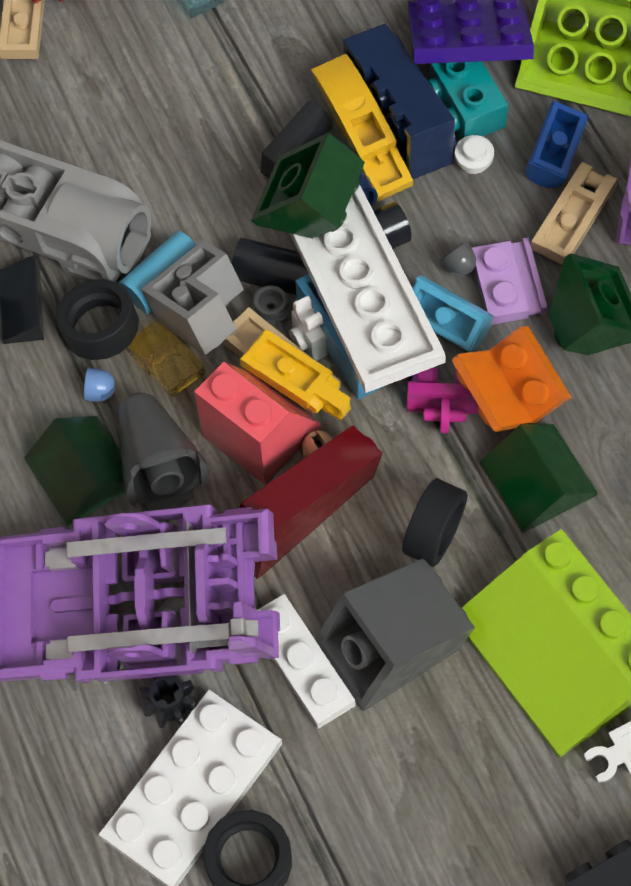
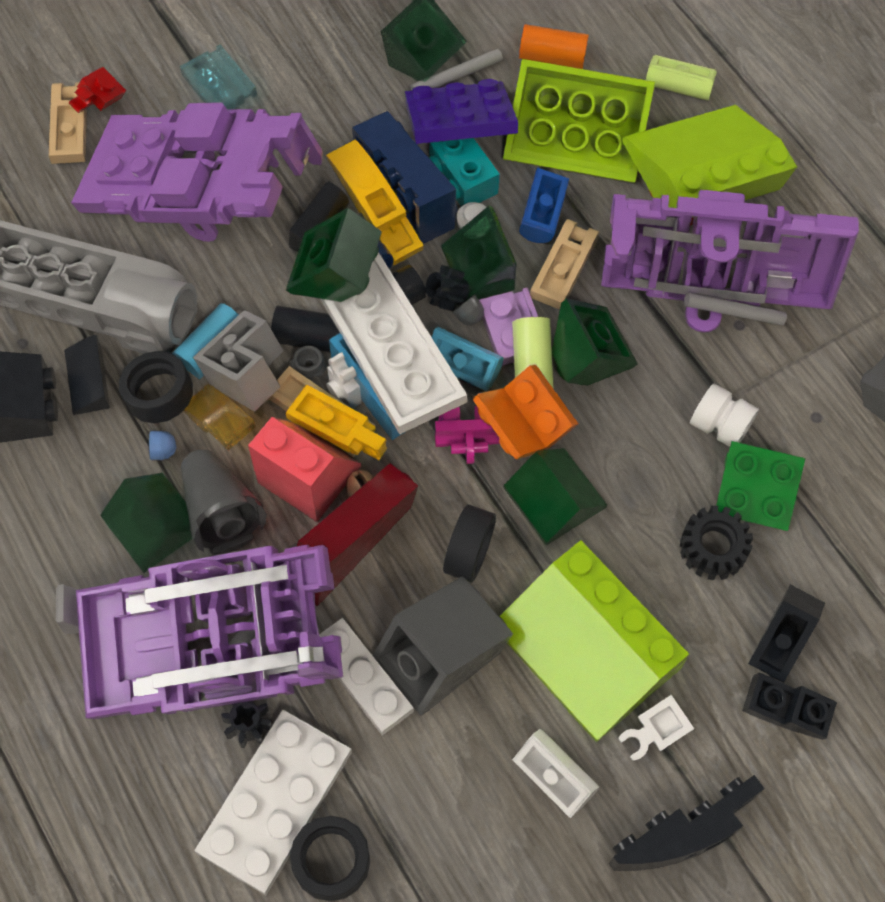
camera: 10 degrees left, 0 degrees up
none -> medium lavender piece [71,103,322,242]
none -> black gear [425,265,469,311]
none -> clear green slope [441,205,517,301]
none -> yellowish green brick [512,317,554,389]
none -> white brick [512,729,600,818]

